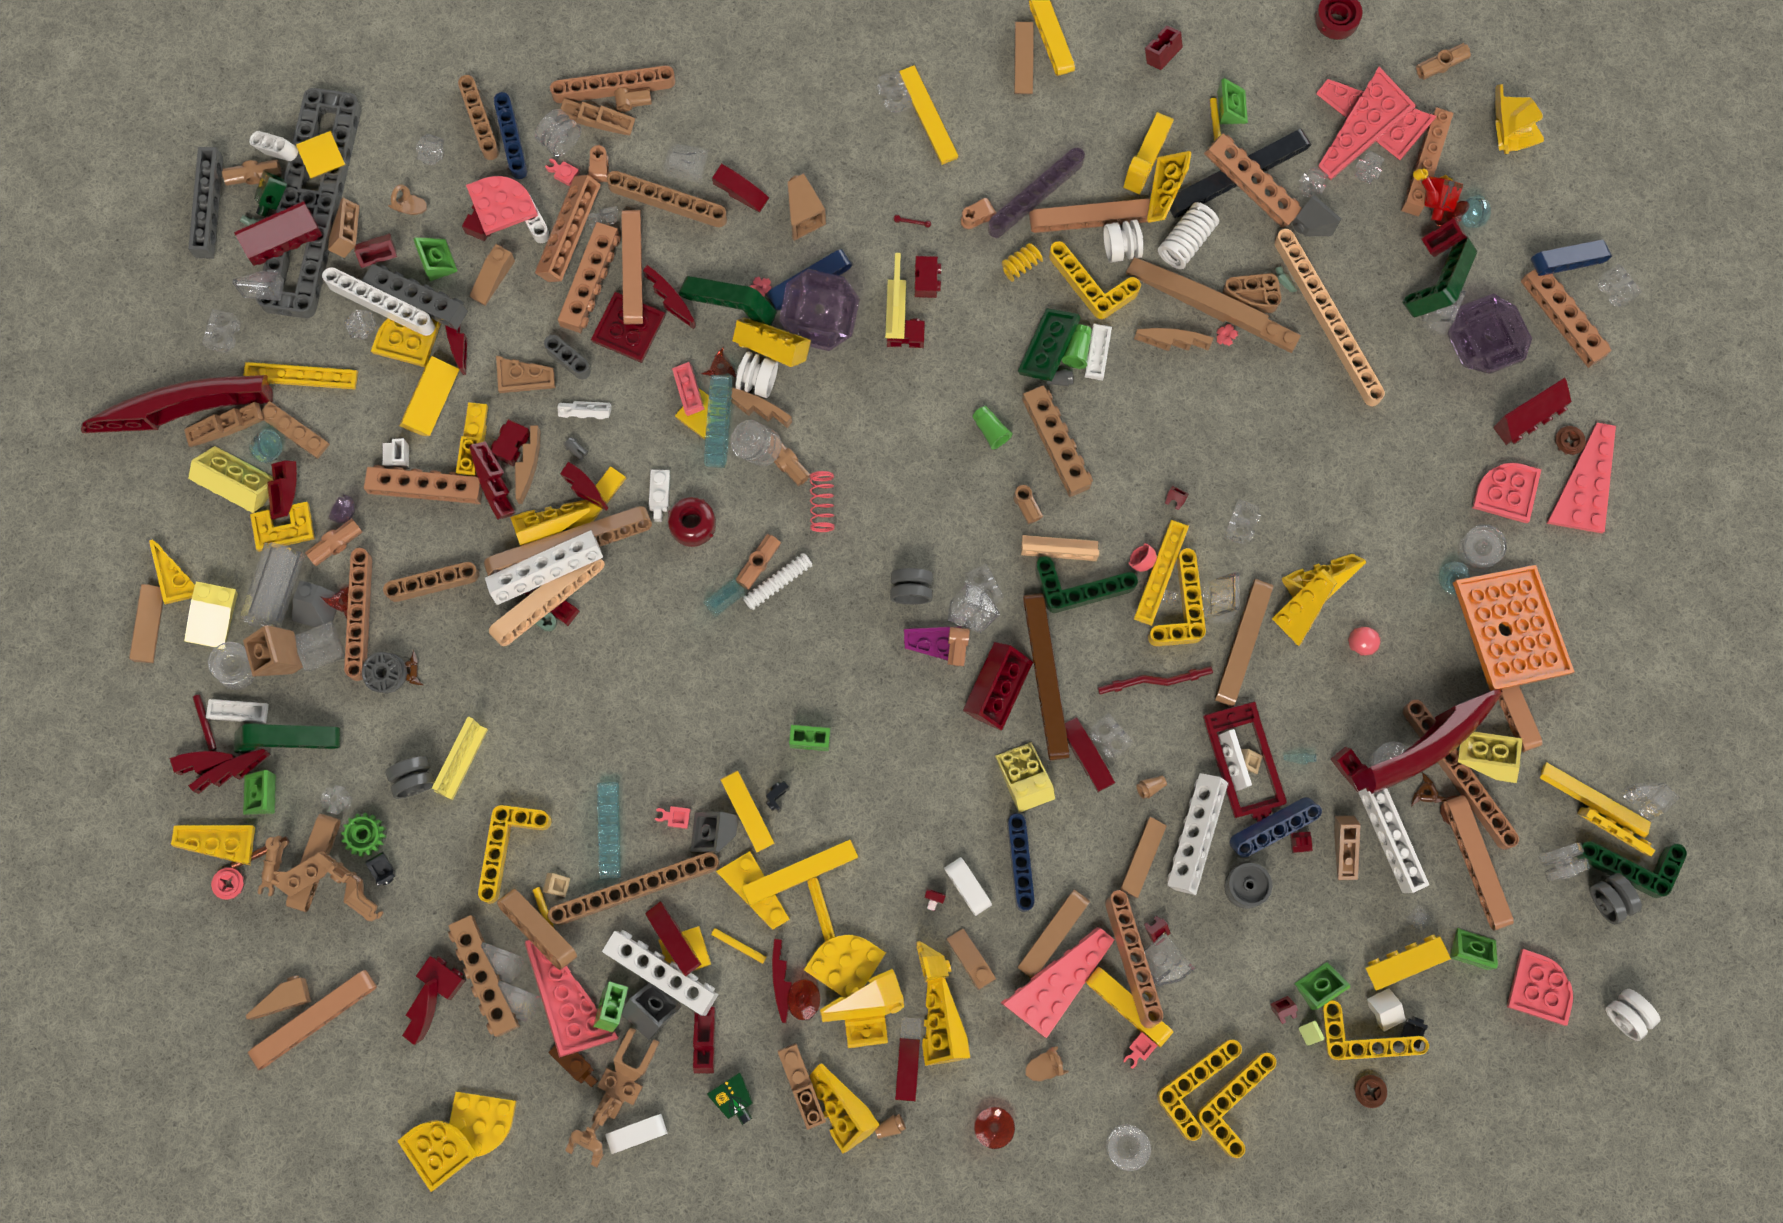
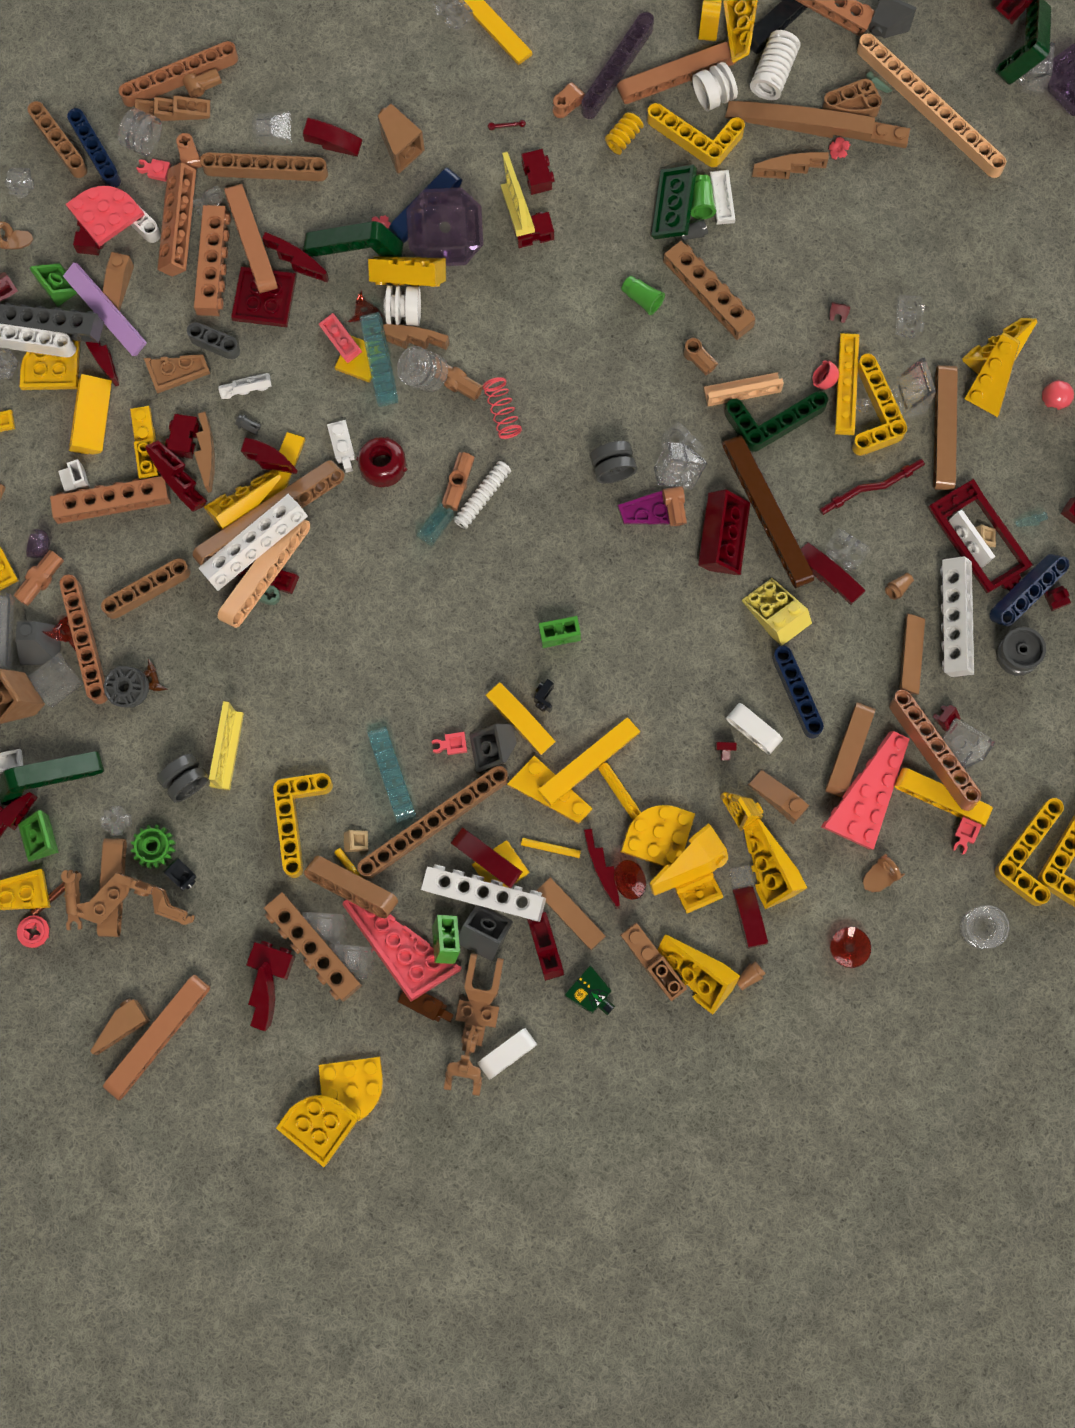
camera: 10 degrees left, 0 degrees up
none -> lavender tile [63,262,147,356]
none -> medium nougat tile [536,877,606,950]

